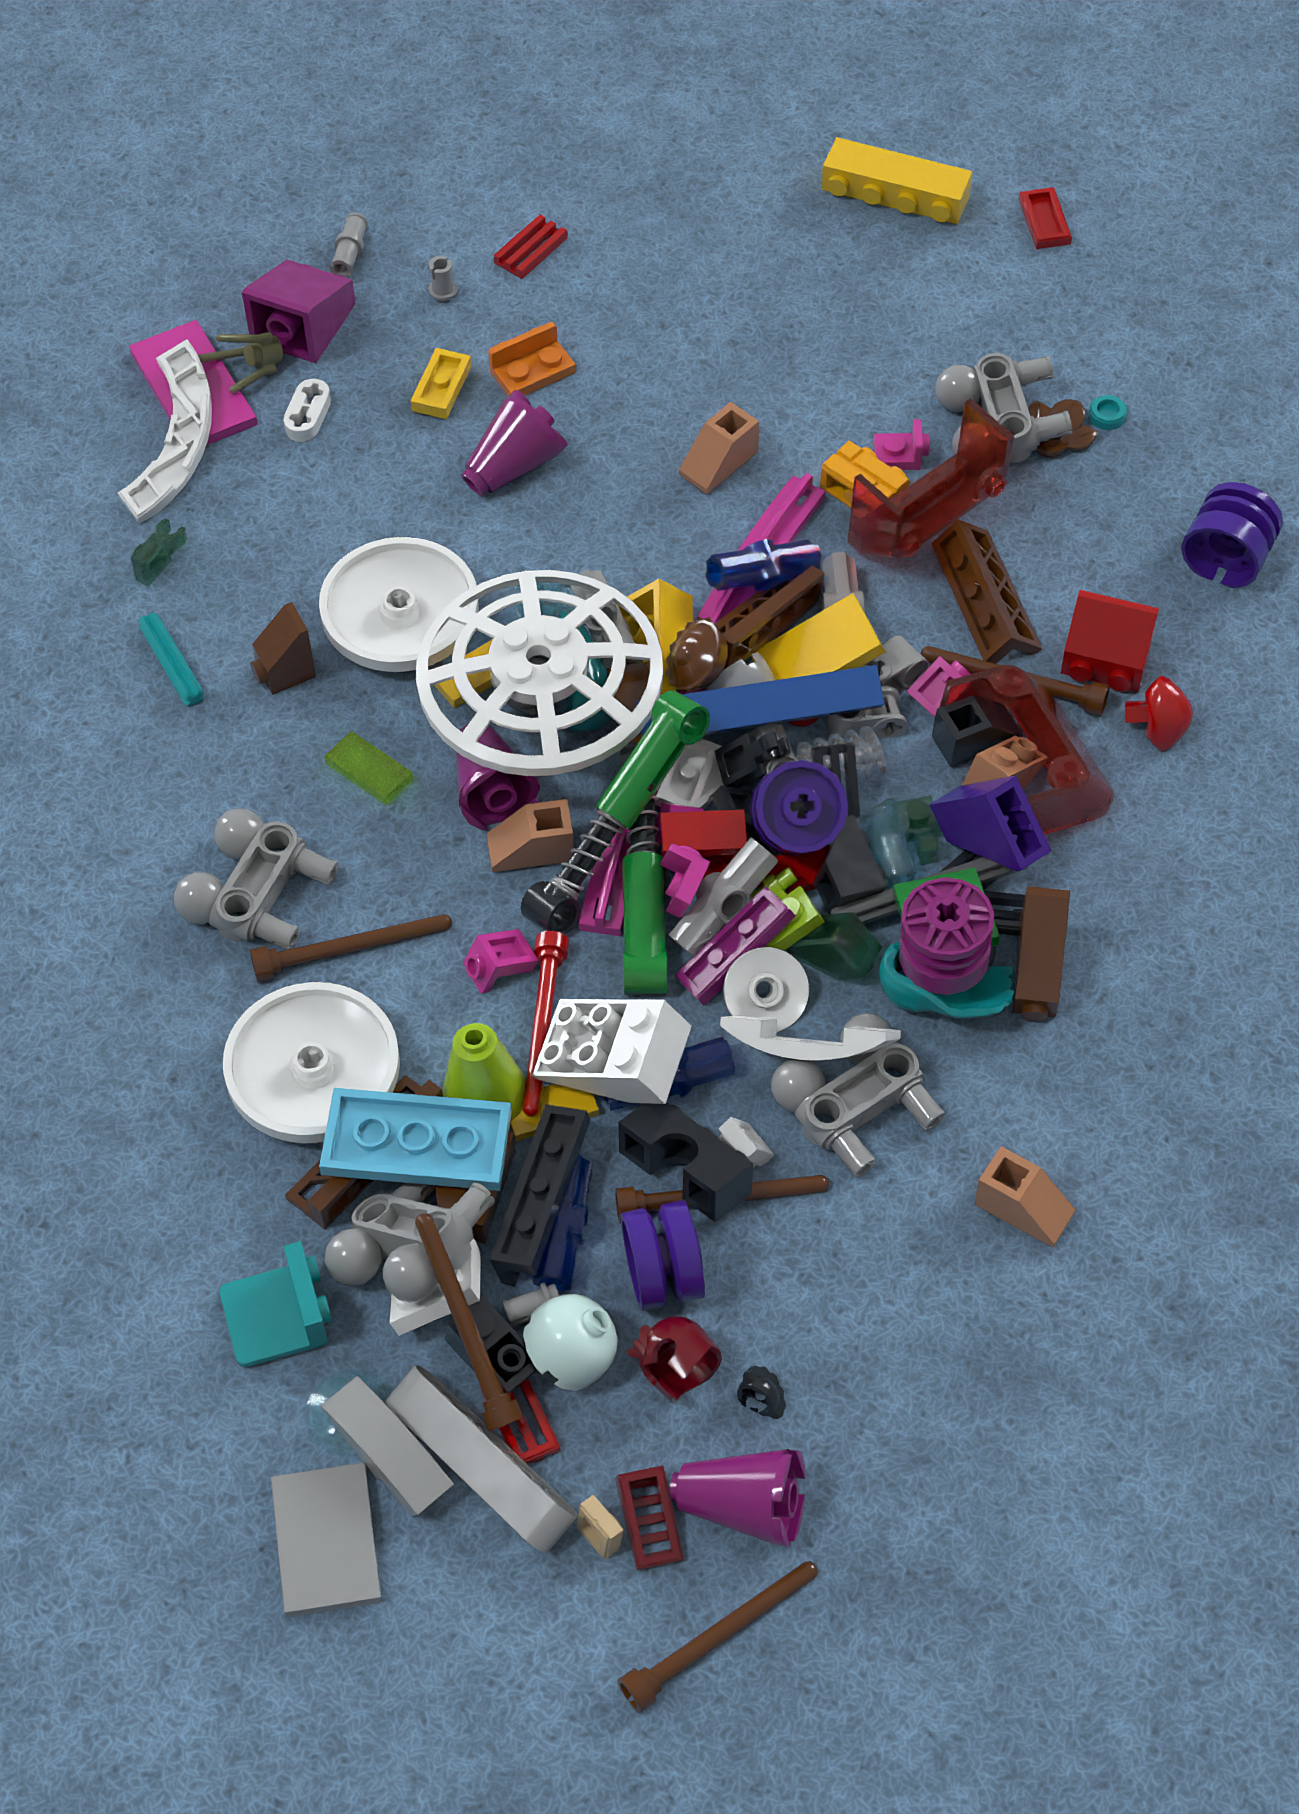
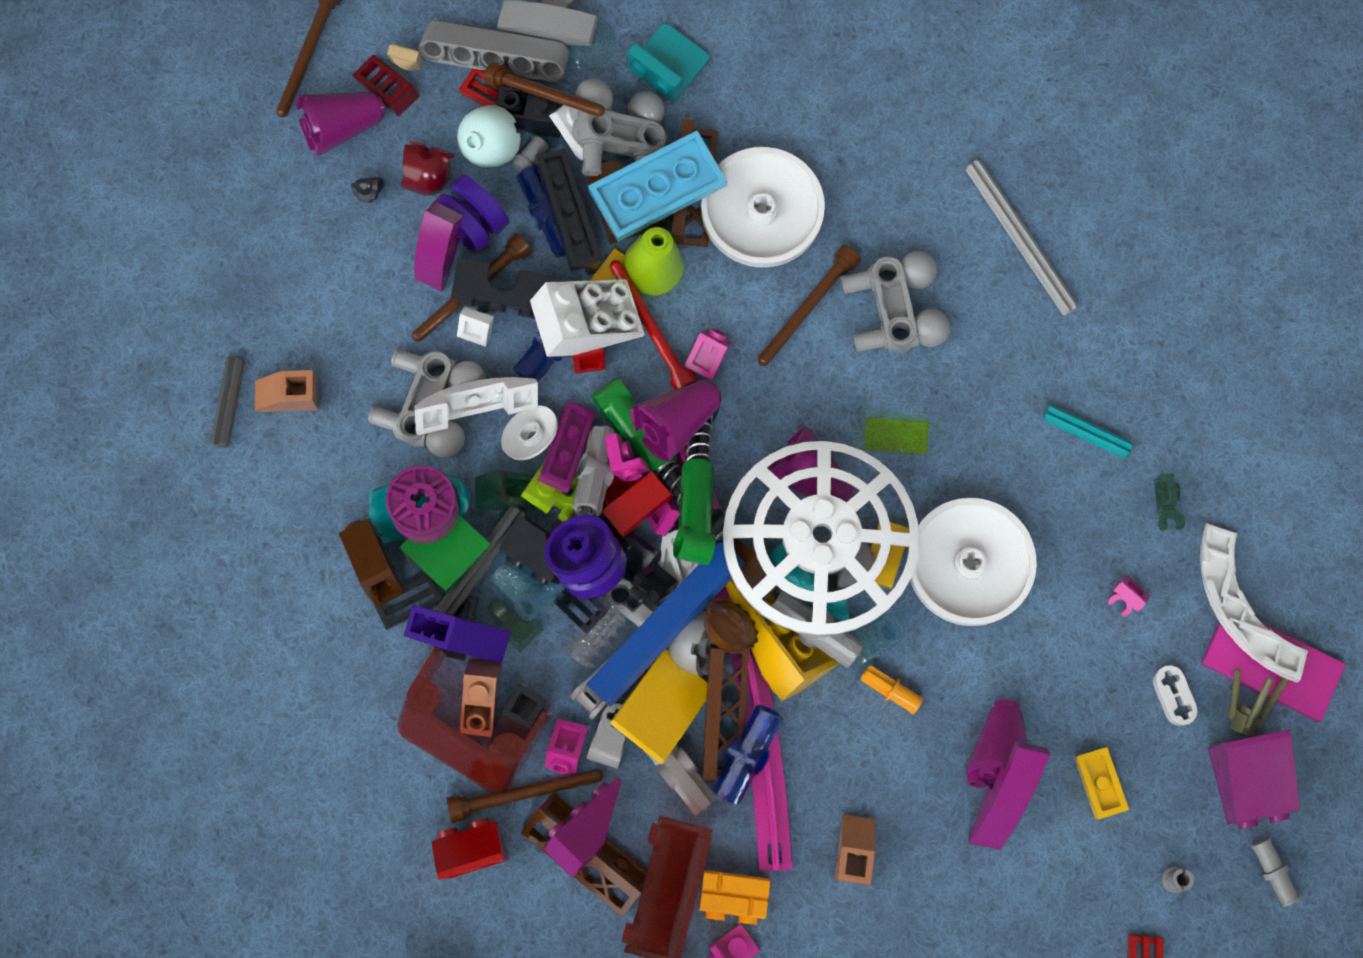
camera: 140 degrees right, 20 degrees up
reddish brown slope [250,602,316,695] -> none
nougat slope [487,799,574,872] -> none
orange bracket [488,322,576,396] -> none
red piece [1125,676,1194,752] -> none
none -> dark grey axle [210,356,244,448]
none -> magenta slope [414,202,464,292]
none -> magenta slope [544,777,622,878]
none -> magenta cone [630,380,721,461]
none -> light orange axle [860,665,924,715]
none -> light grey axle [966,160,1078,316]
none -> magenta slope [968,741,1050,850]
none -> tile [1108,574,1150,617]

